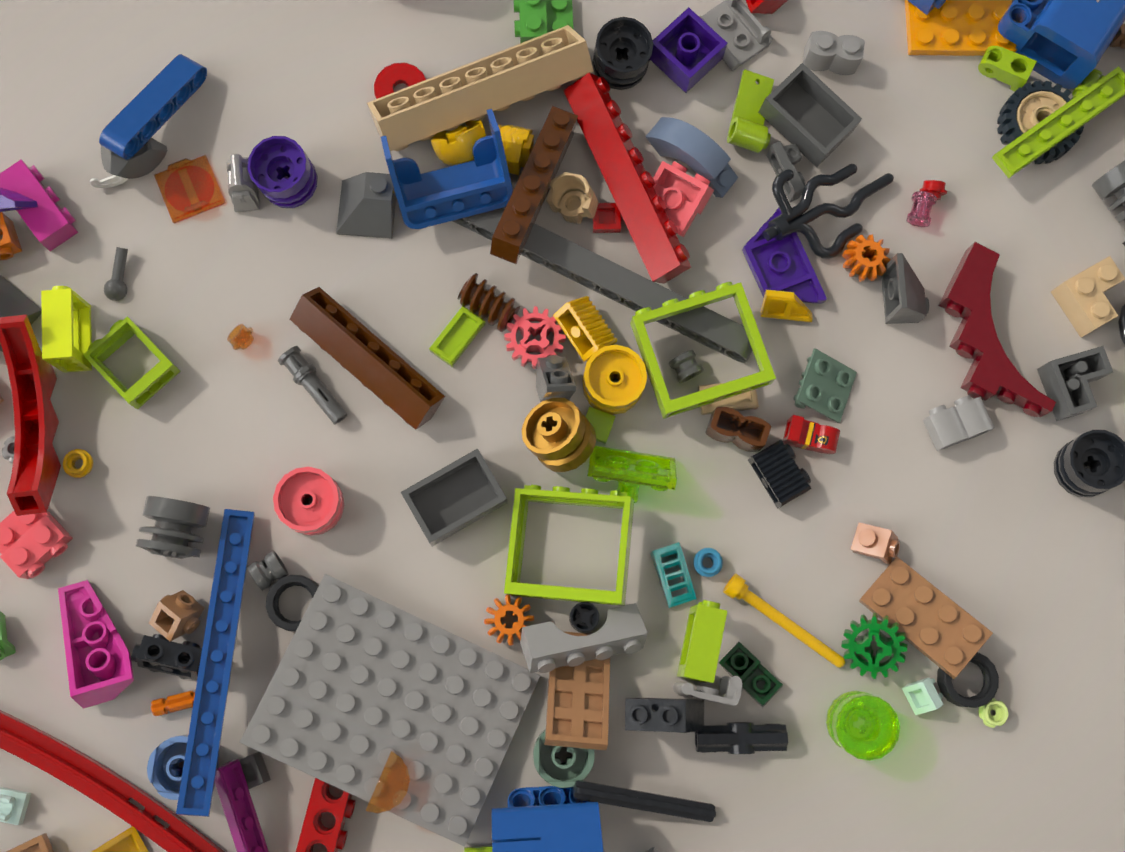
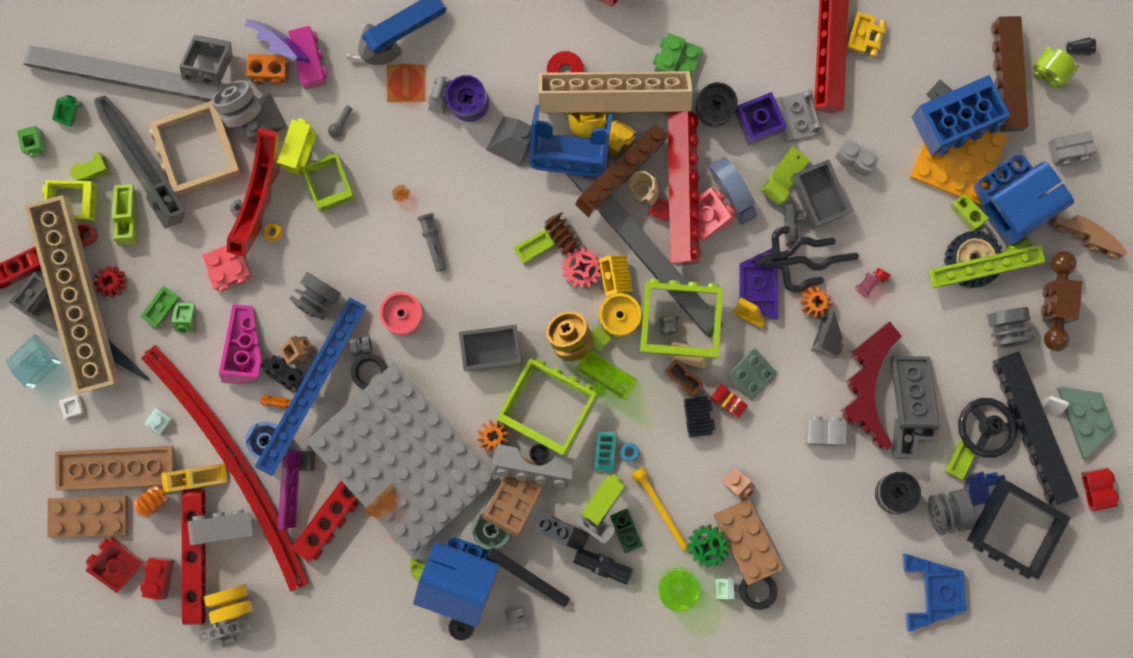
camera: 30 degrees right, 5 degrees up
reddish brown brick [289,287,446,430] -> none
dark grey slope [536,355,576,402] -> none
yellowish green plate [978,698,1008,728] -> none
tan brick [1051,256,1125,337] -> none
none -> dark grey tile [890,356,940,429]

